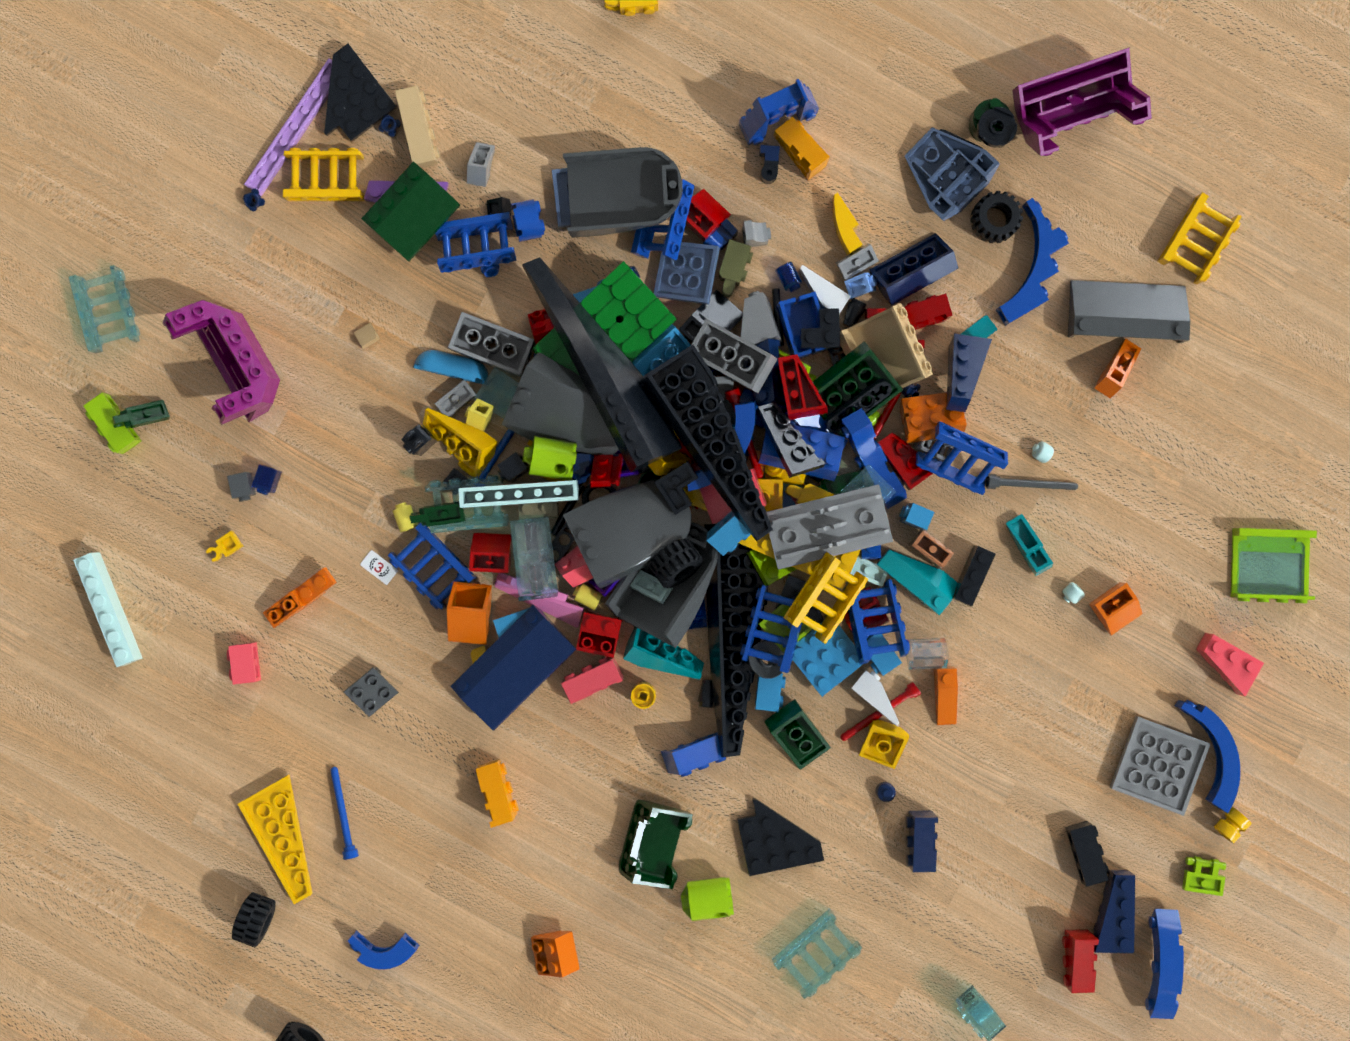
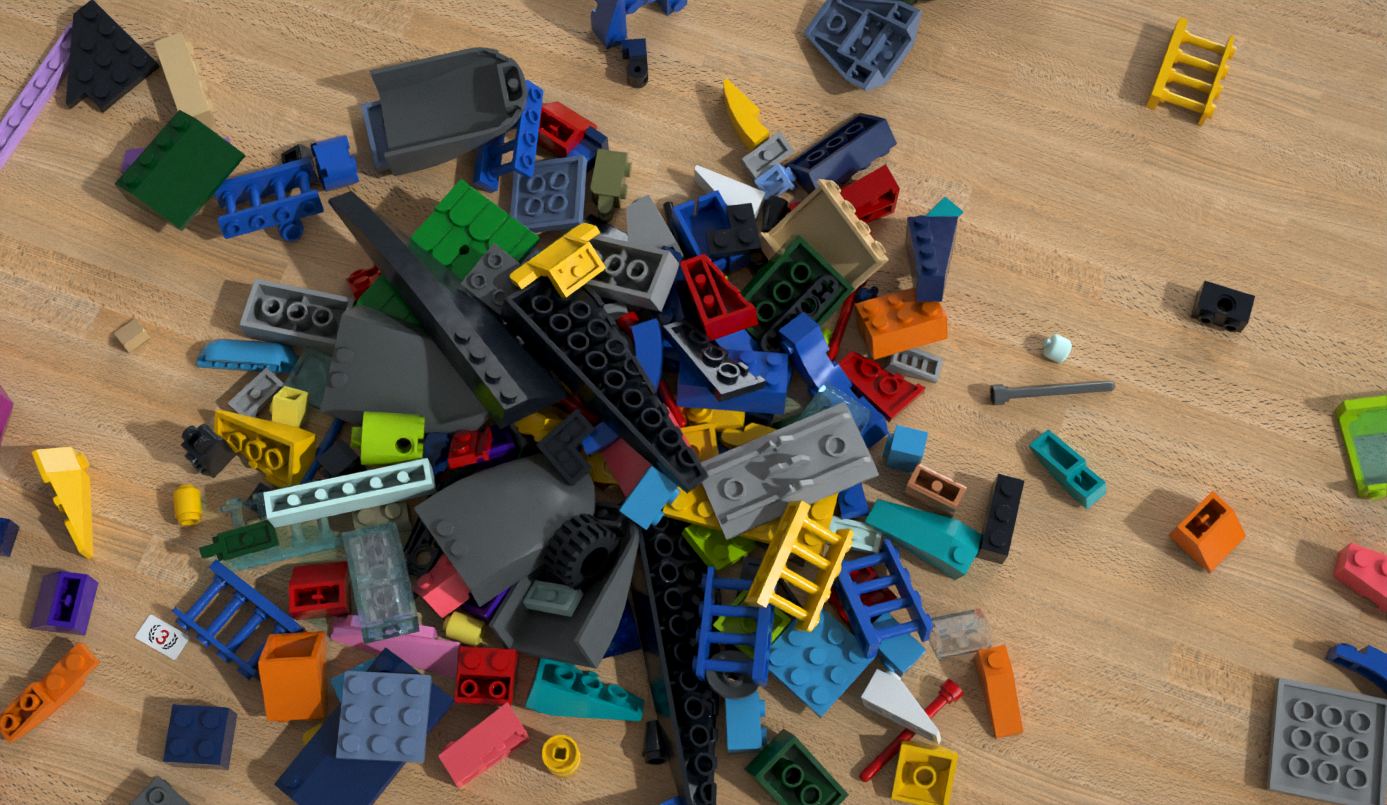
camera: 10 degrees left, 20 degrees down
yellow fence [283,148,364,201] -> none
dark blue plate [379,115,401,137] -> none
light yellow brick [393,502,418,533] -> none
light grey arch [467,142,495,187] -> none
light grey arch [742,220,771,247] -> none
light orange wedge [773,117,830,180] -> none
clear blue brick [775,261,802,293] -> none
blue fence [916,421,1008,495] -> none
black tyre [970,191,1023,244] -> none
blue arch [996,198,1069,326] -> none
light aqua piece [1063,582,1085,604] -> none
dark grey slope [1068,280,1190,343] -> none
orange slope [1094,338,1141,398] -> none
none -> dark purple slope [30,571,98,636]
none -> yellow wedge [31,447,93,560]
none -> dark blue brick [163,704,237,770]
none -> yellow brick [172,484,203,526]
none -> sand blue plate [336,671,432,763]
none -> dark grey hinge [460,243,522,315]
none -> yellow plate [510,223,606,298]
none -> black brick [1191,281,1255,333]

